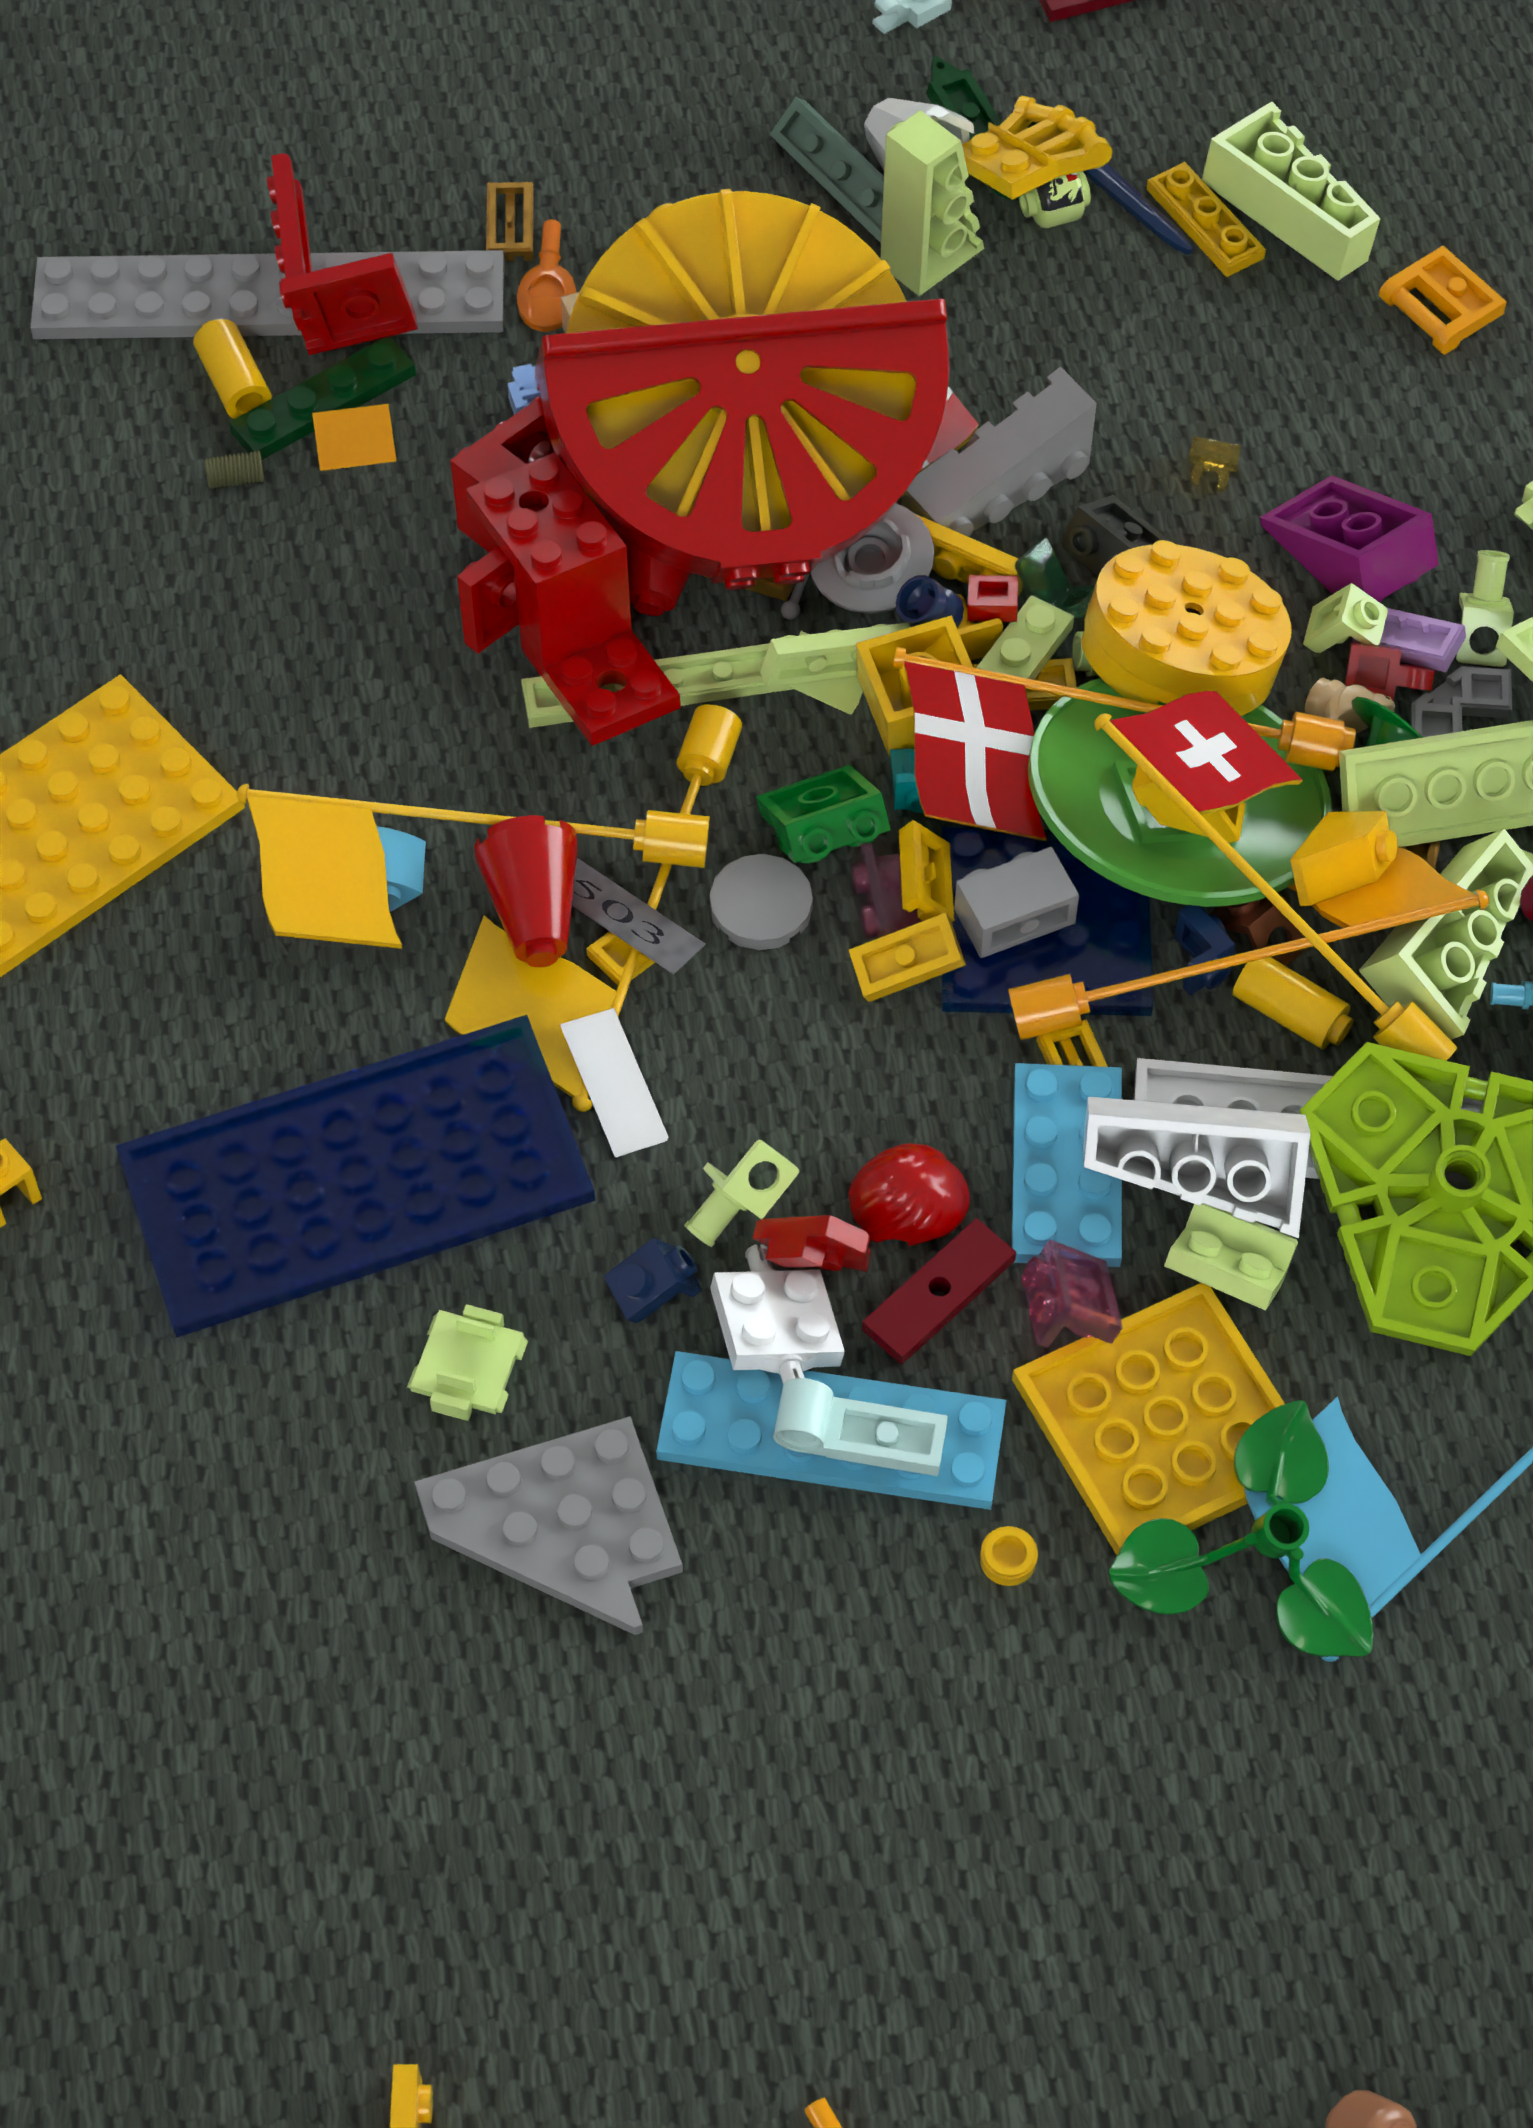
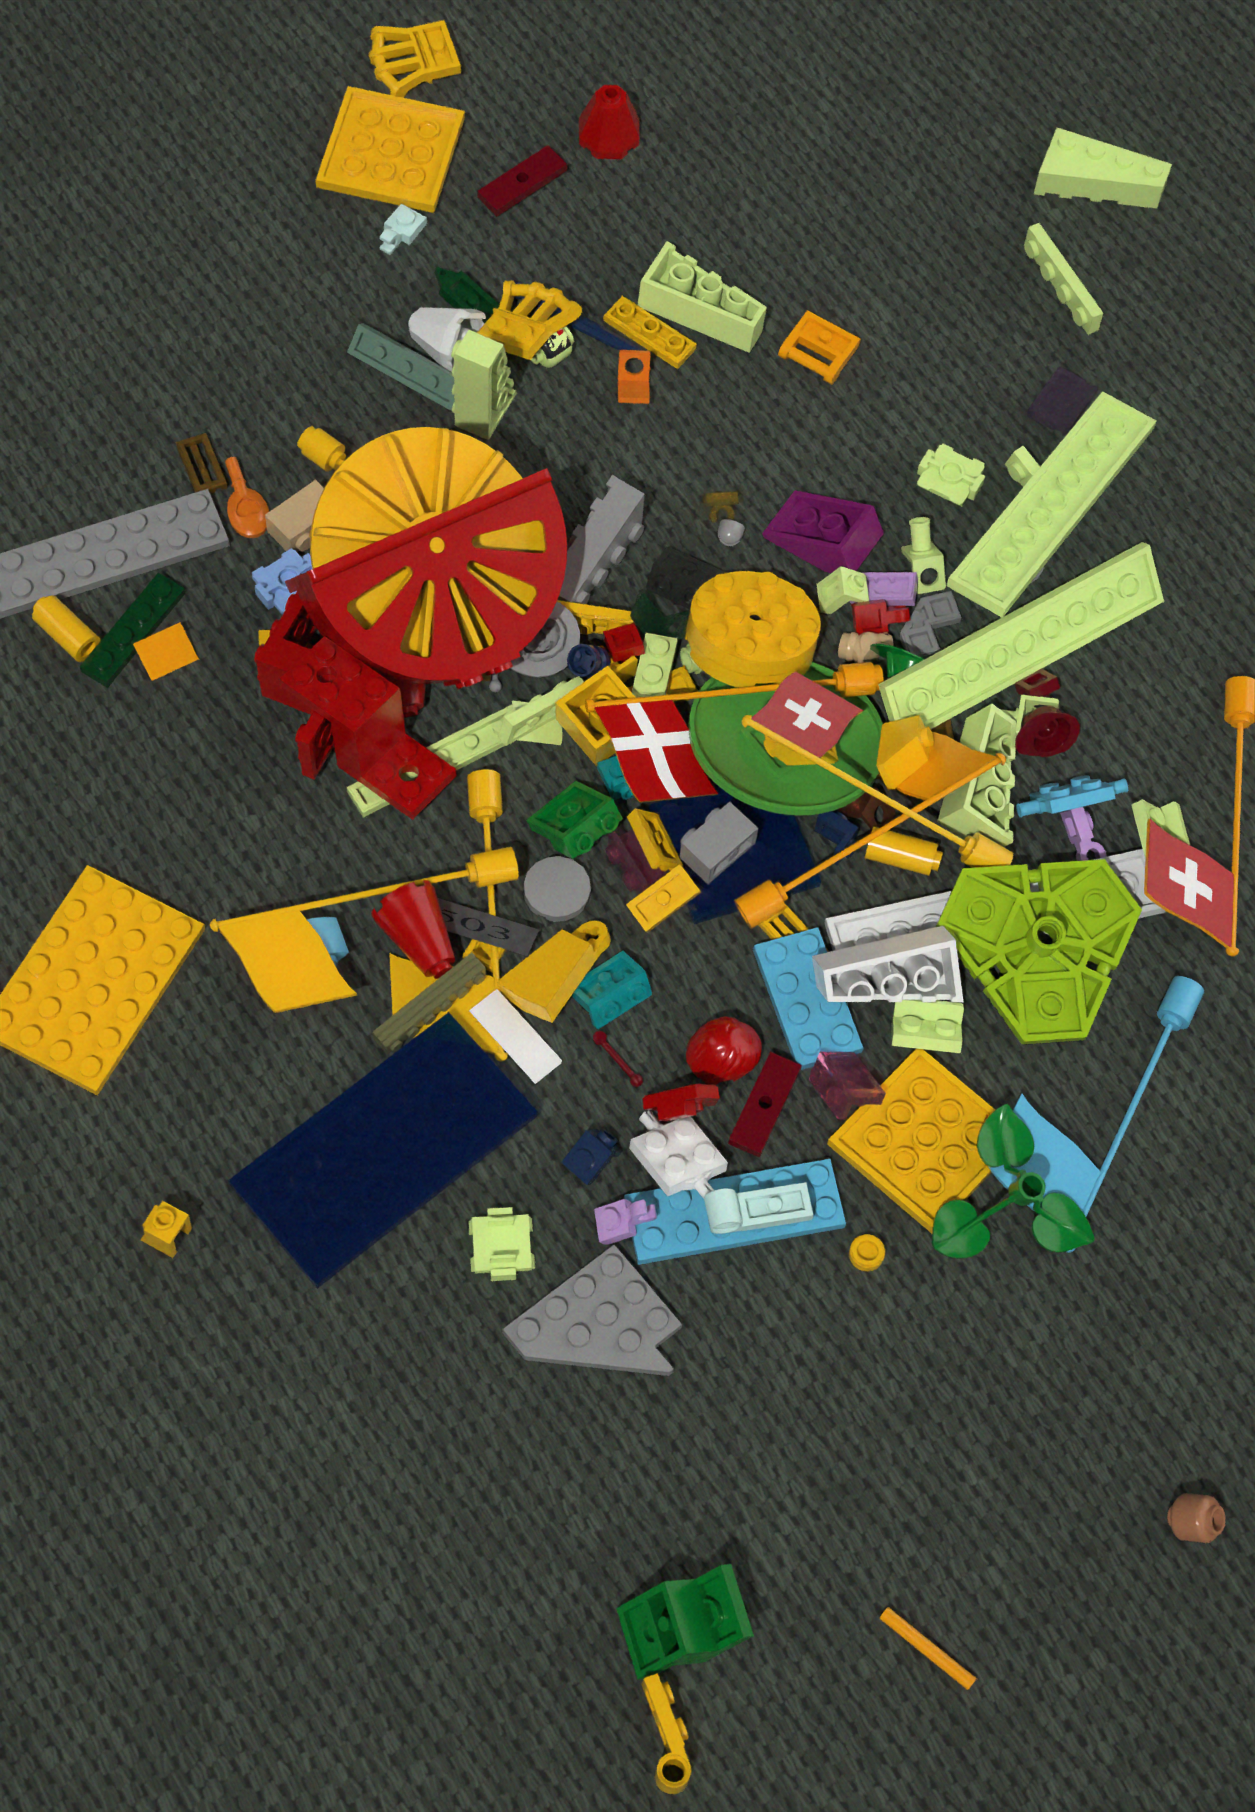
camera: 25 degrees left, 5 degrees up
olive piece [205,450,265,490] -> none
red bracket [266,153,418,355] -> none
yellowish green bracket [684,1140,799,1247] -> none
none -> olive piece [372,952,486,1055]
none -> yellow piece [496,921,611,1023]
none -> teal bracket [572,951,652,1029]
none -> dark red hinge [593,1031,643,1087]
none -> lavender plate [594,1199,657,1245]
none -> green bracket [616,1564,754,1680]
none -> orange bracket [618,350,650,404]
none -> light grey hinge [717,519,745,546]

